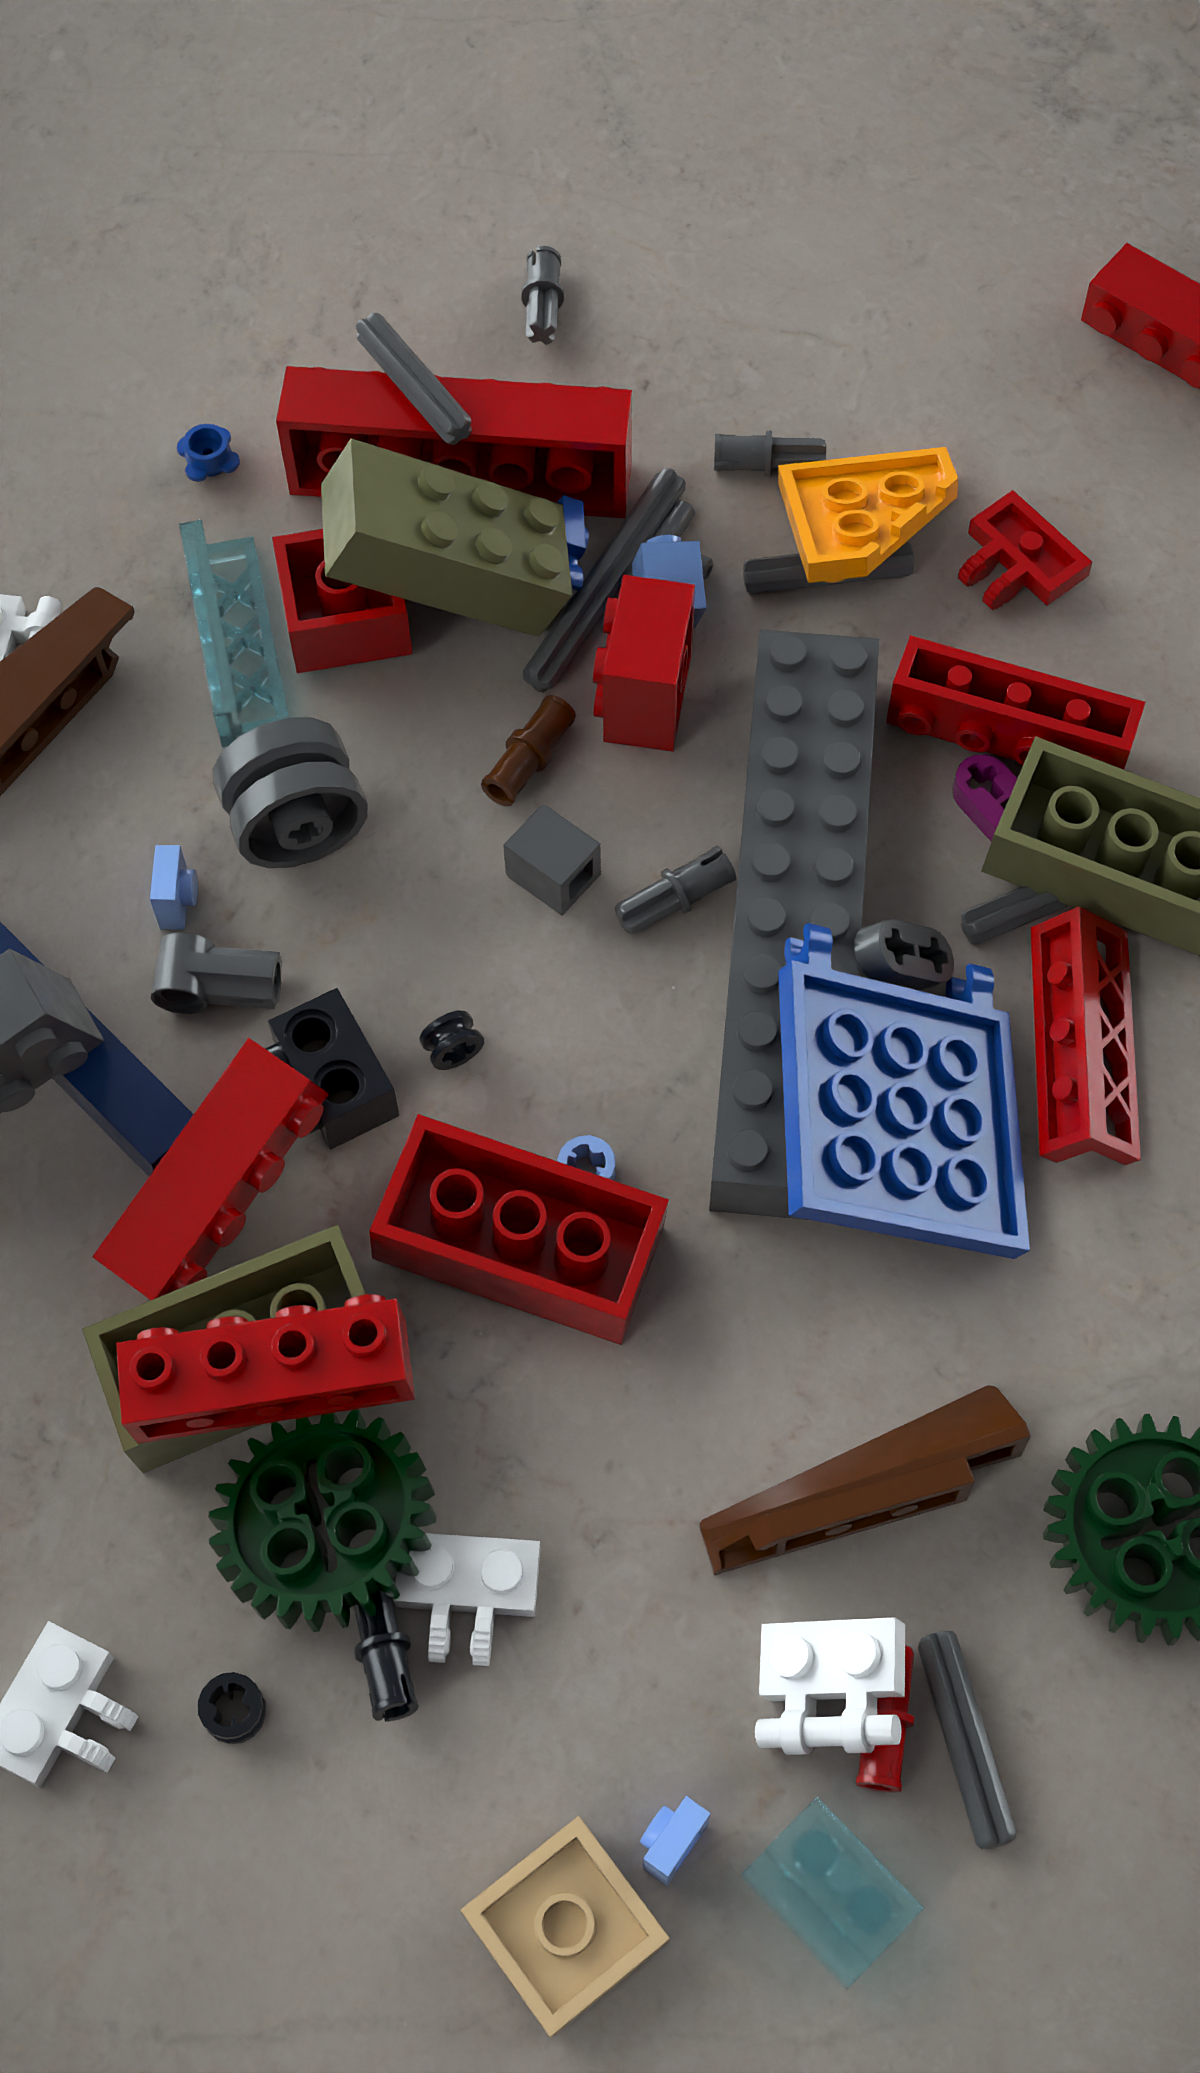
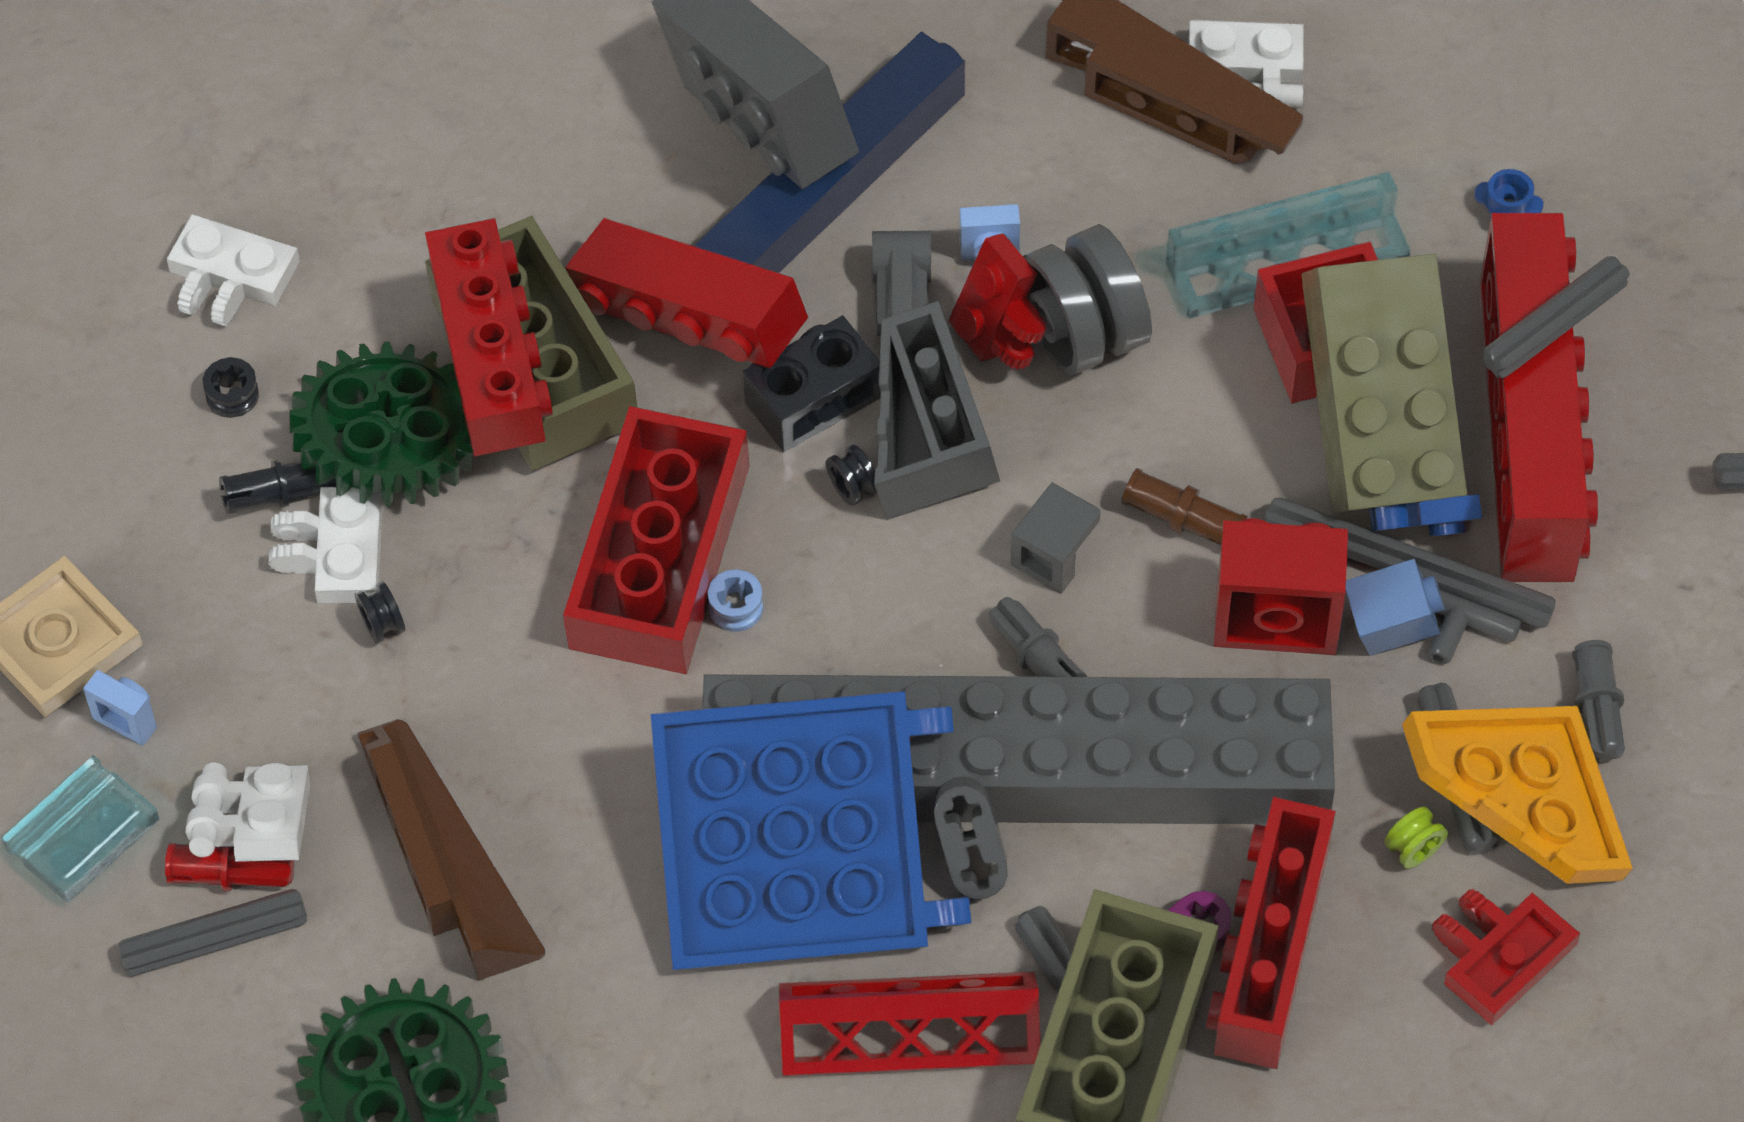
camera: 85 degrees right, 5 degrees down
none -> black bush [354,581,406,644]
none -> dark grey wedge [874,301,1000,520]
none -> red hinge [948,233,1047,370]
none -> lime bush [1384,807,1448,869]

